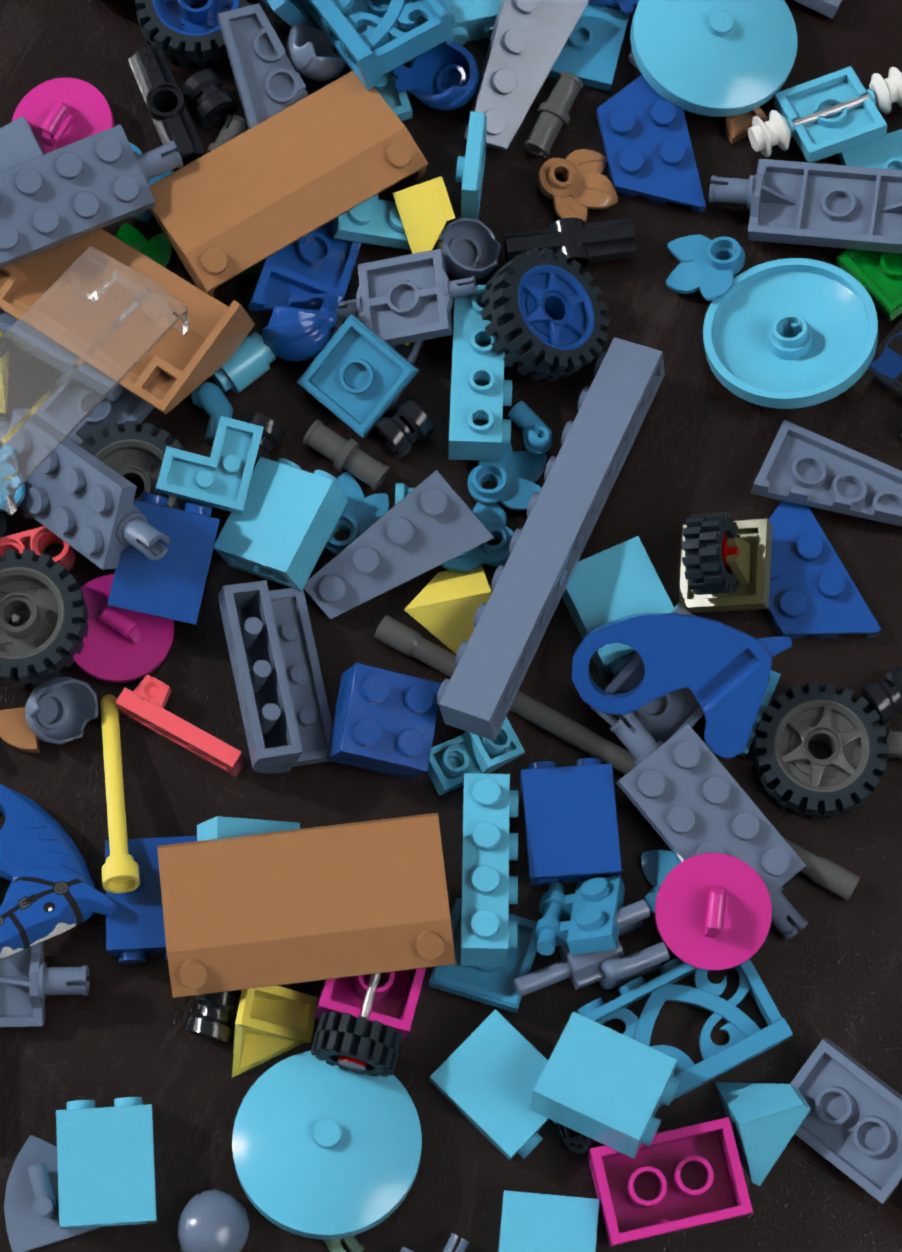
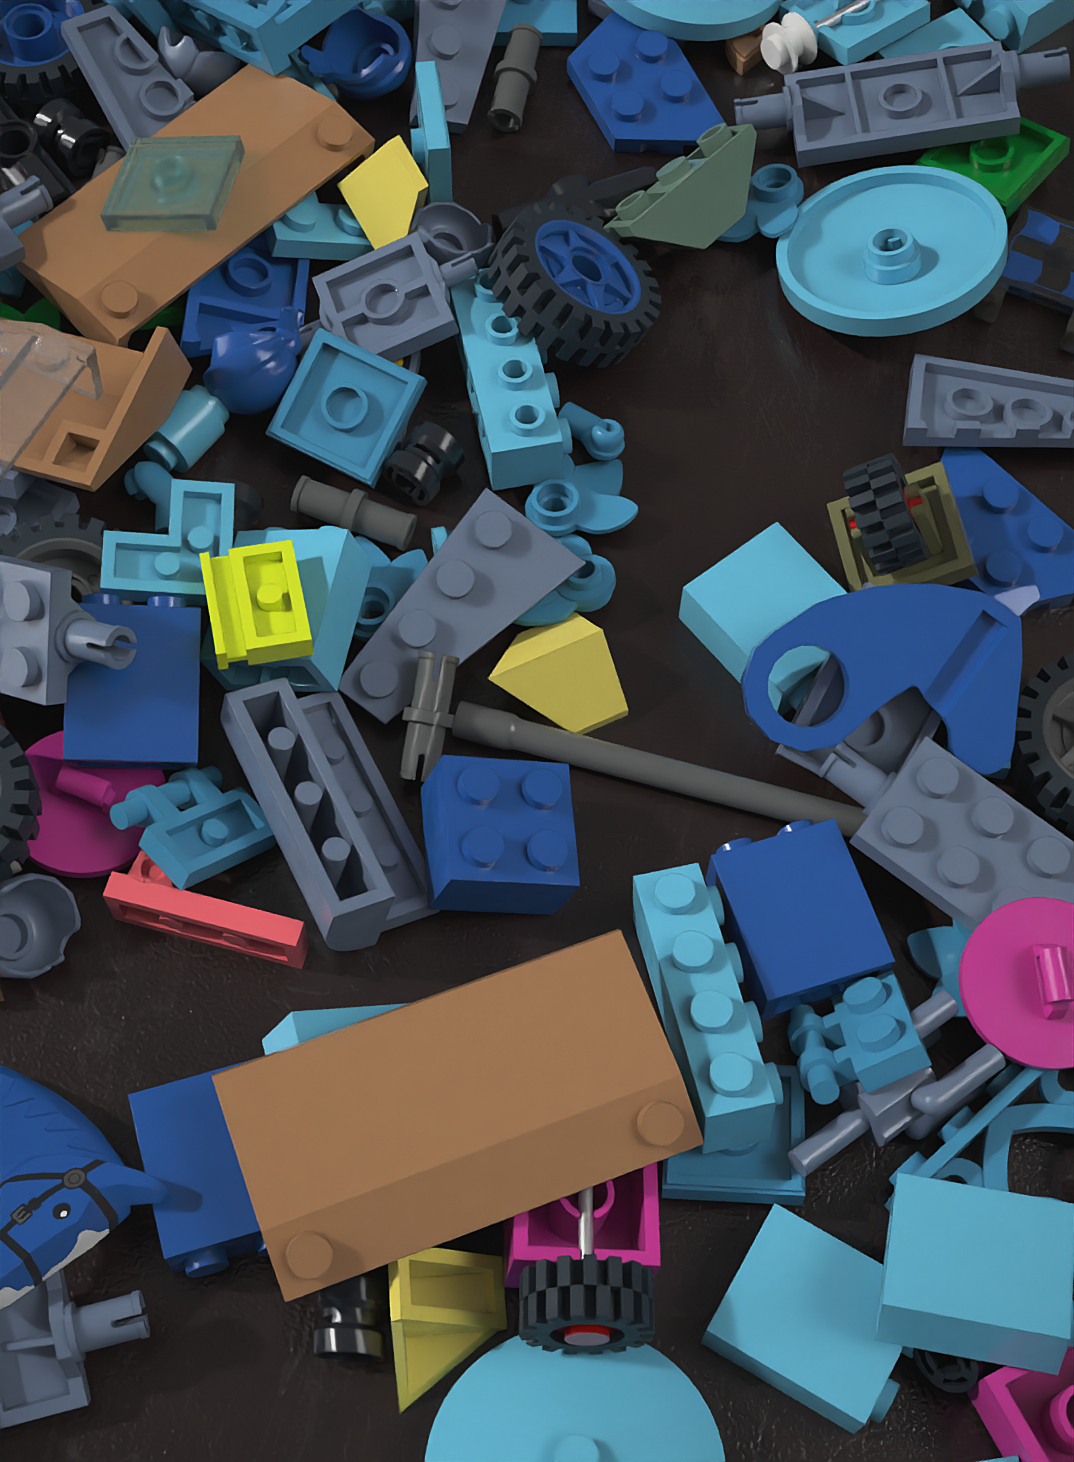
camera: 15 degrees left, 10 degrees down
light yellow piece [100,694,140,893] -> none
medium azure slope [427,717,525,796] -> none
sand blue brick [437,337,665,741] -> none
medium nougat plate [538,149,618,222] -> none
none -> clear light blue plate [100,135,245,231]
none -> dark azure plate [110,765,277,891]
none -> neon yellow plate [199,539,314,670]
none -> dark grey pin [397,651,460,782]
none -> sand green slope [603,123,757,250]

